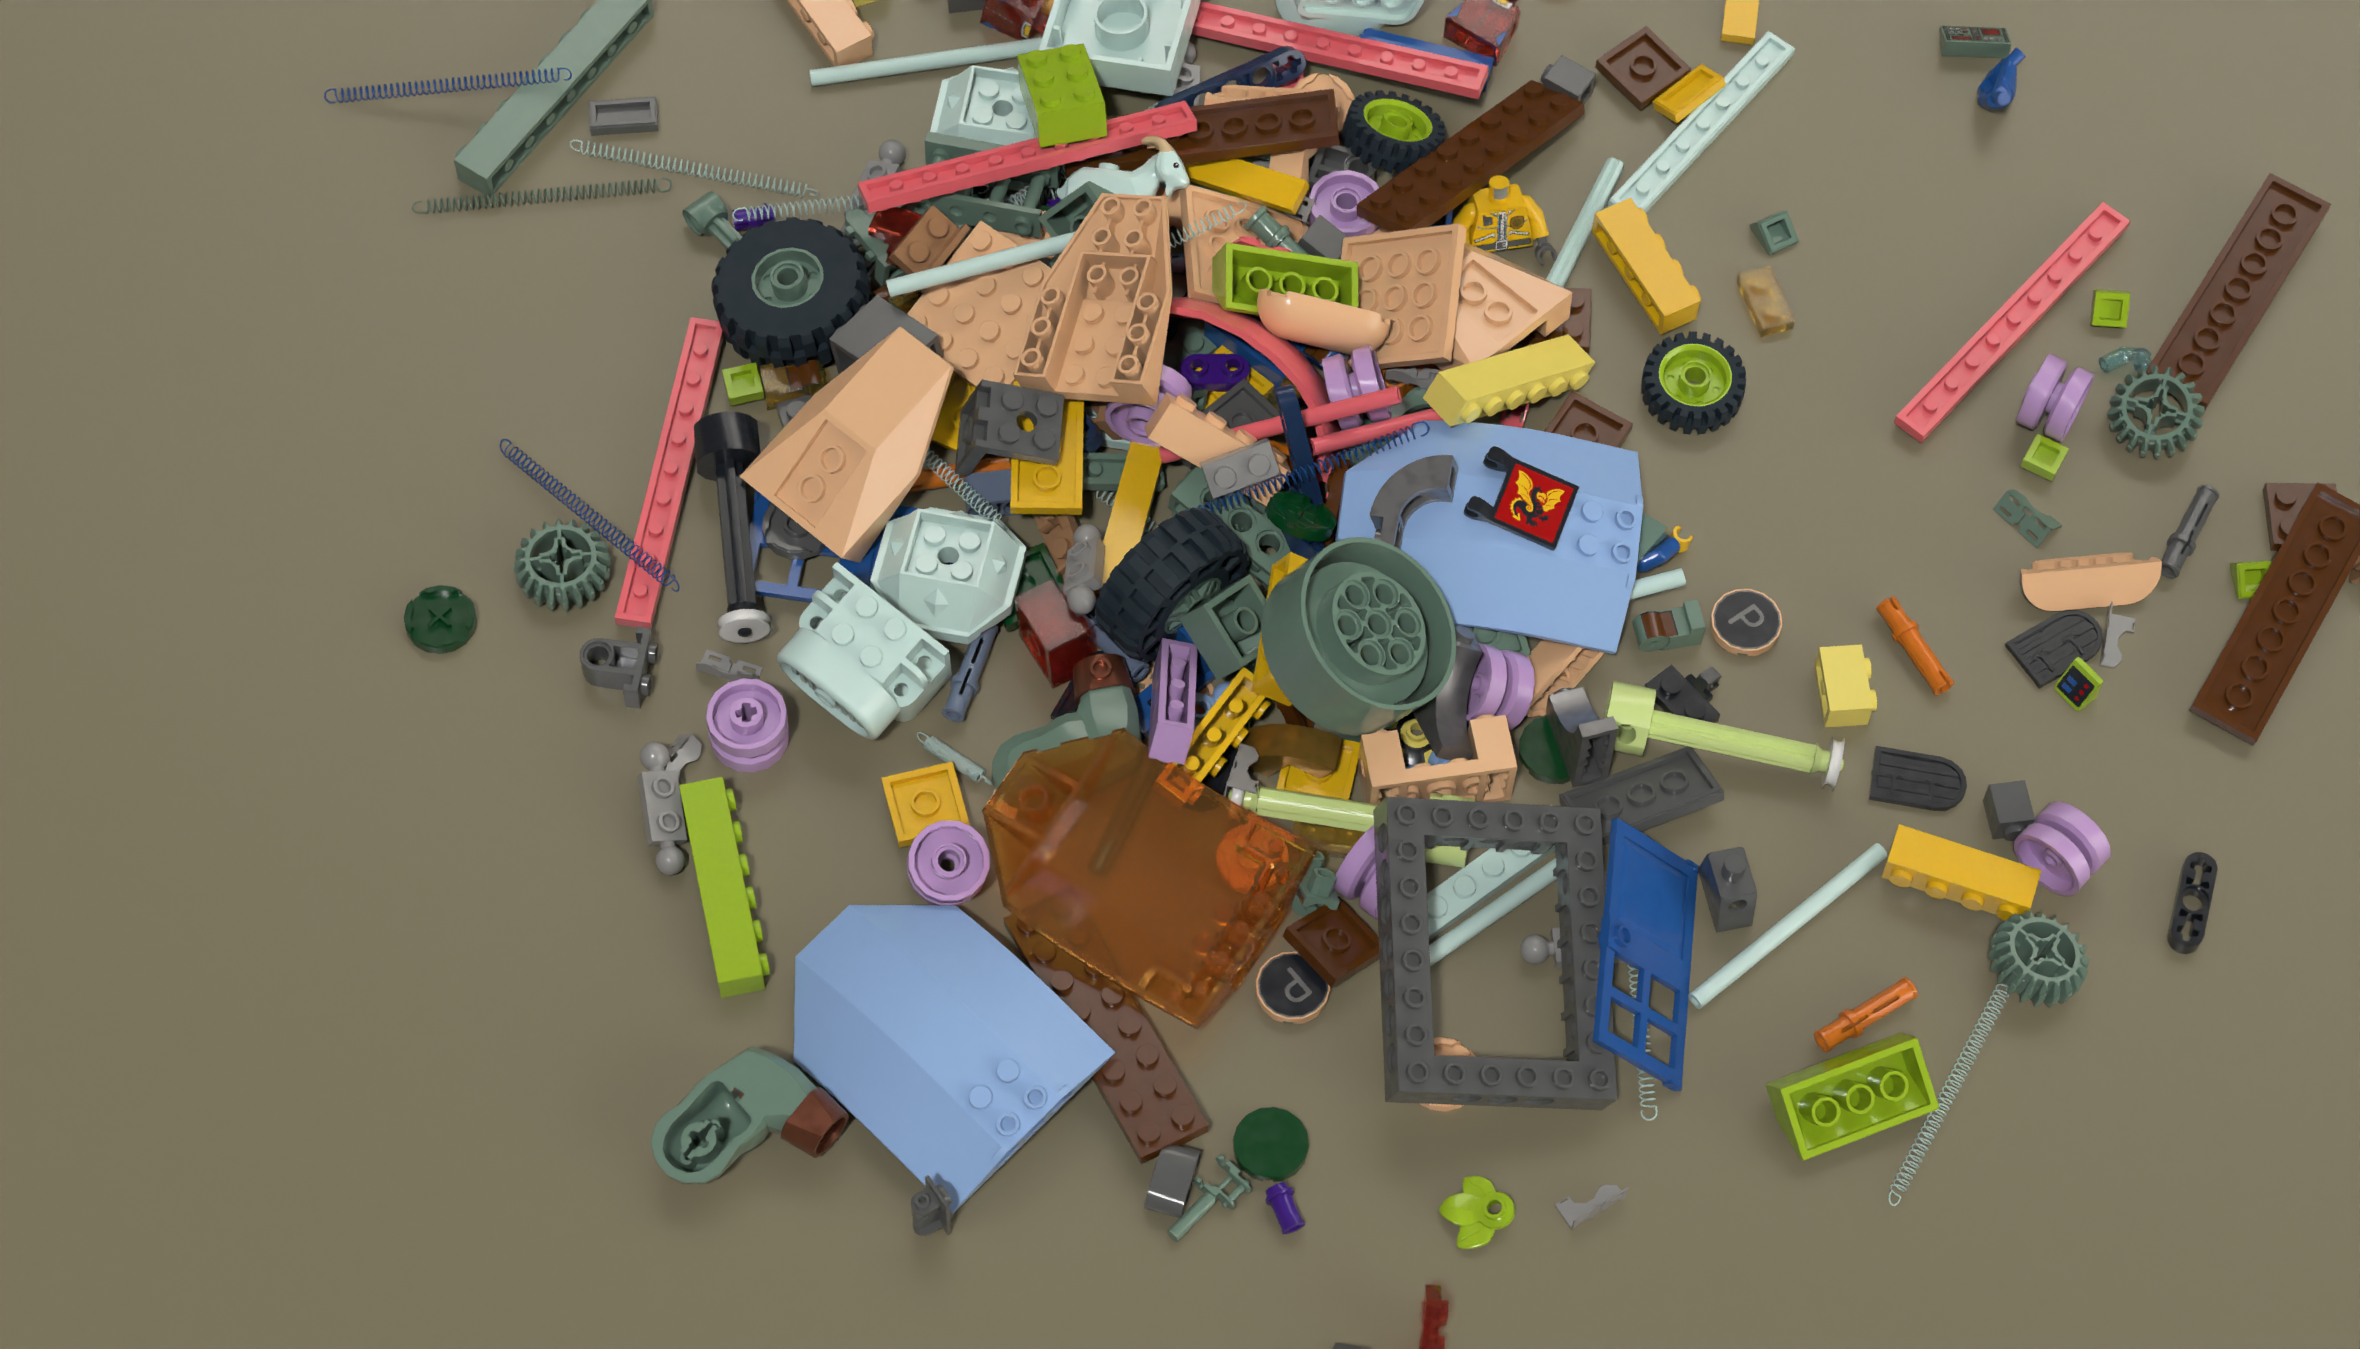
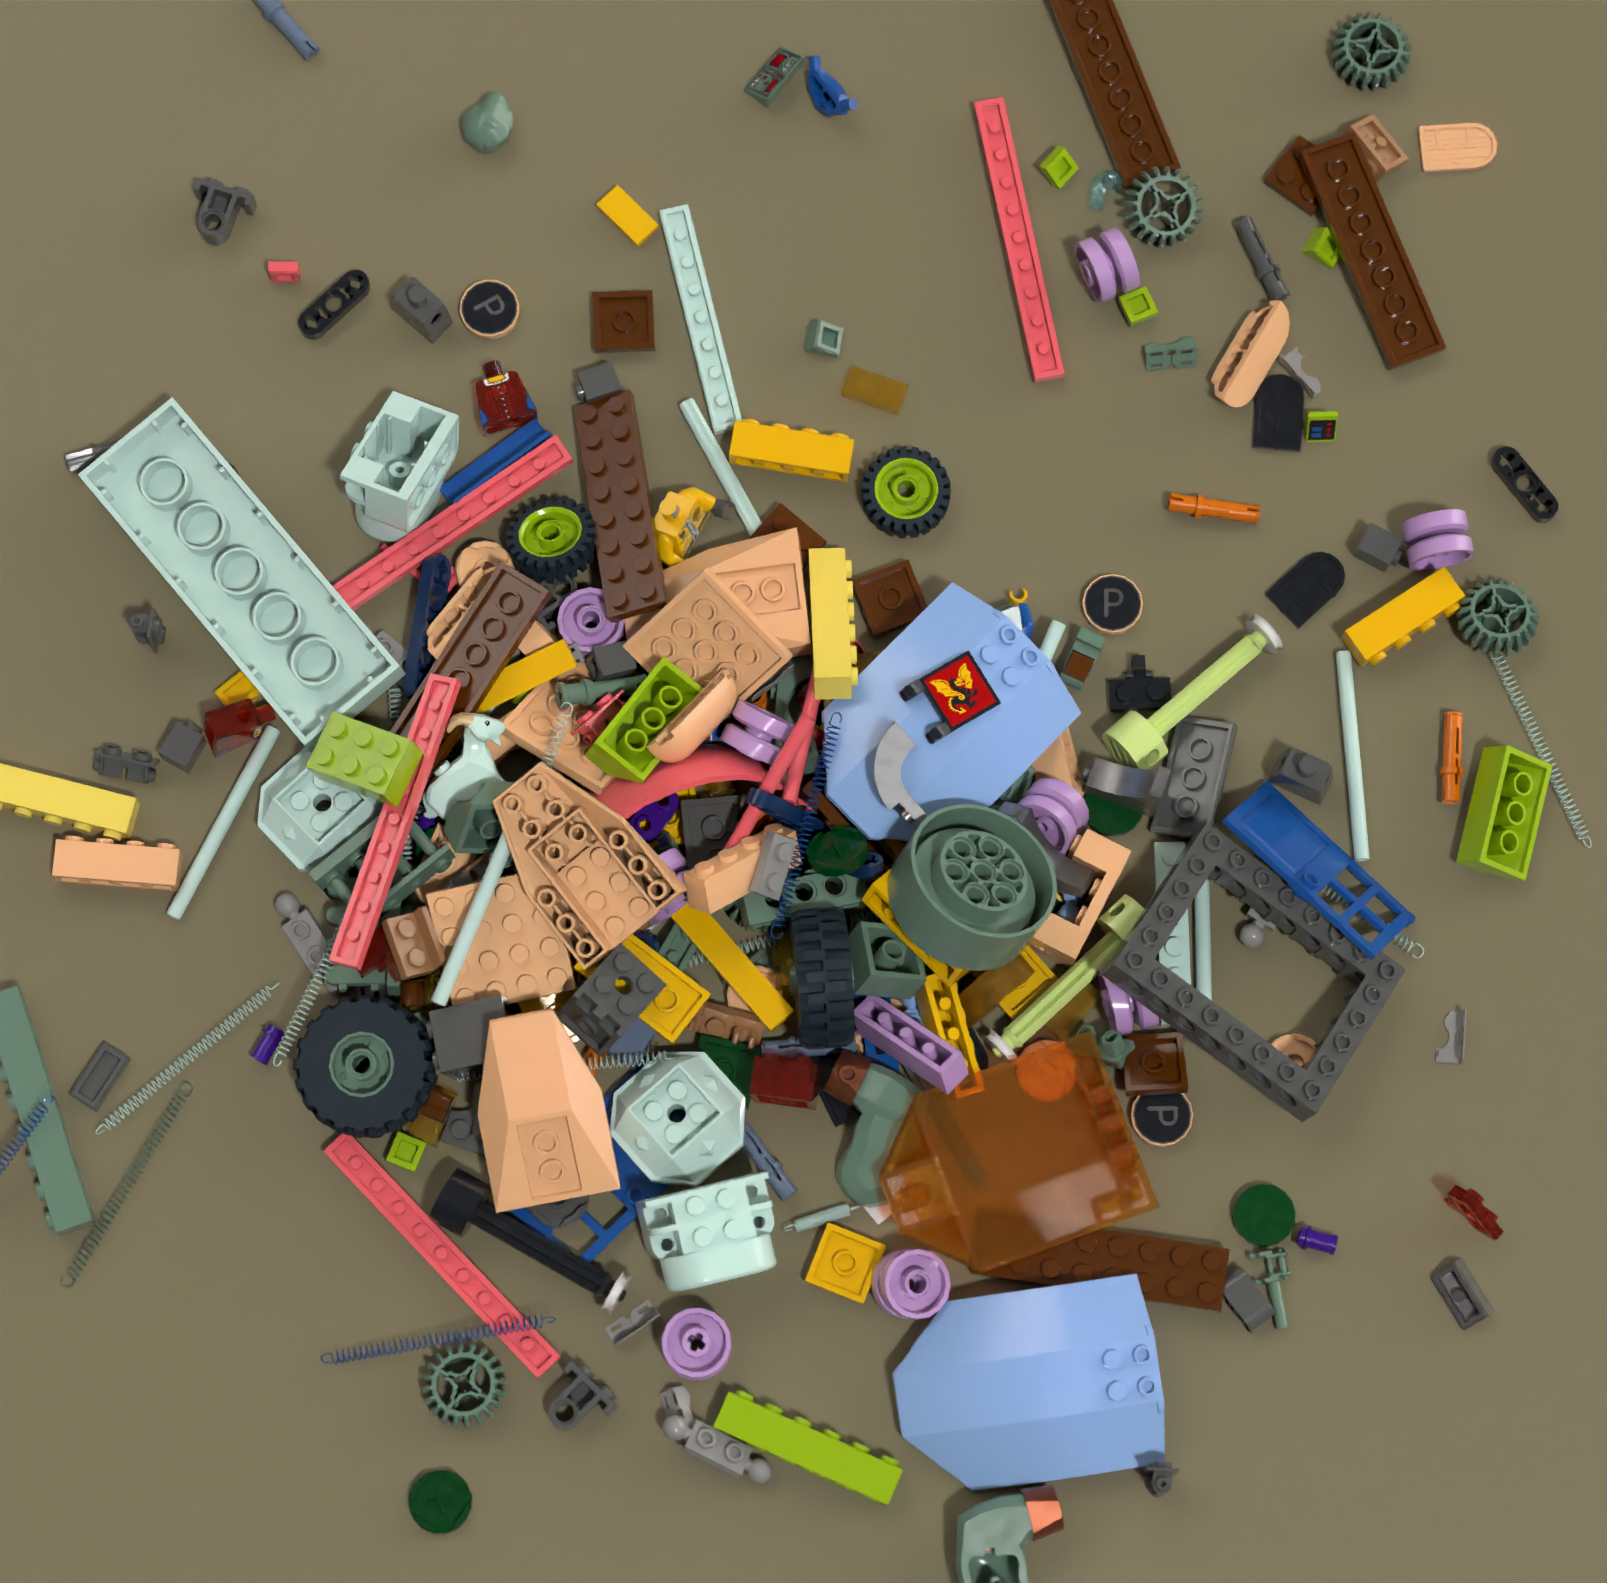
camera: 55 degrees left, 15 degrees up
sand green axle [682,191,743,249] -> none
light grey plate [1063,524,1105,615] -> none
light grey piece [1222,743,1259,803] -> none
lime plate [1439,1176,1515,1250] -> none
yellow tile [1652,64,1726,123] -> none
light yellow brick [1814,644,1877,728] -> none

